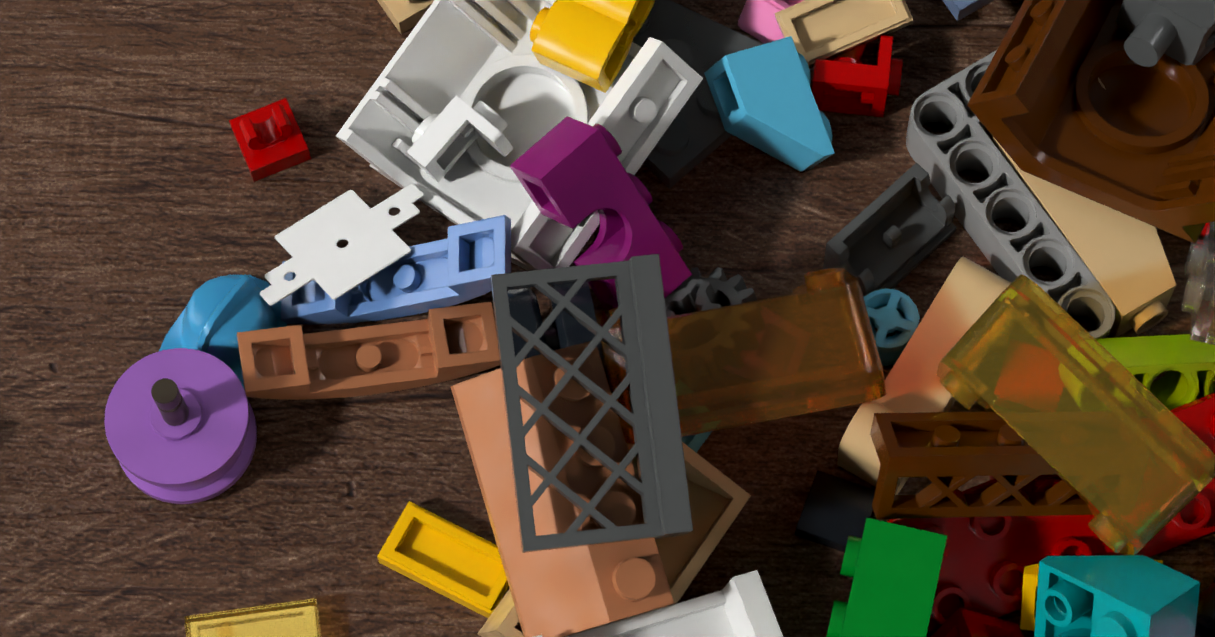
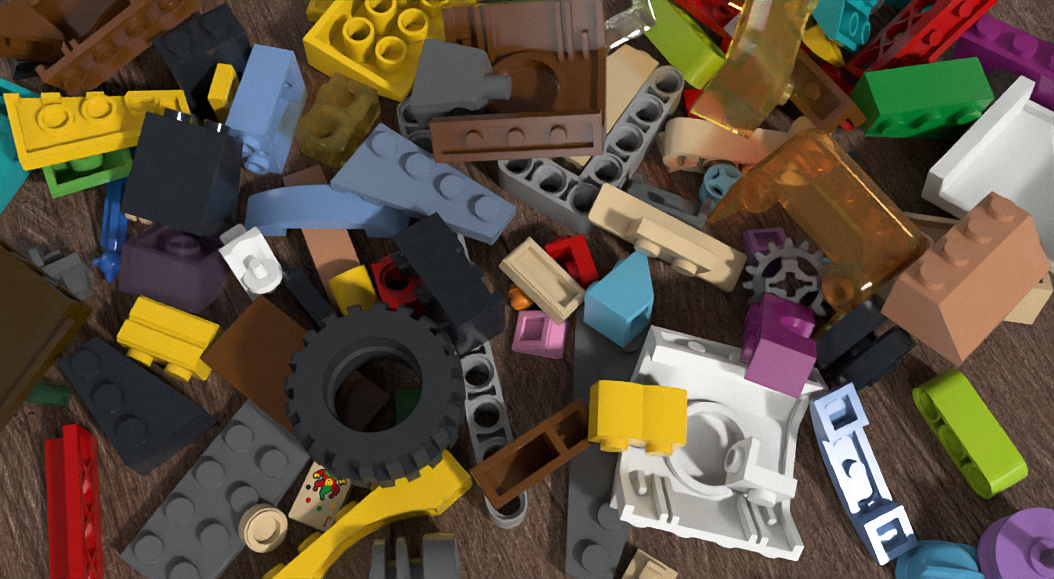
camera: 120 degrees left, 0 degrees up
nougat slope [237,301,500,400] -> none
white piece [260,184,424,306] -> none
yellow tile [377,501,509,618] -> none
dark grey fence [490,254,693,553] -> none
none -> tan bracket [586,183,747,292]
none -> lime beam [912,368,1028,499]

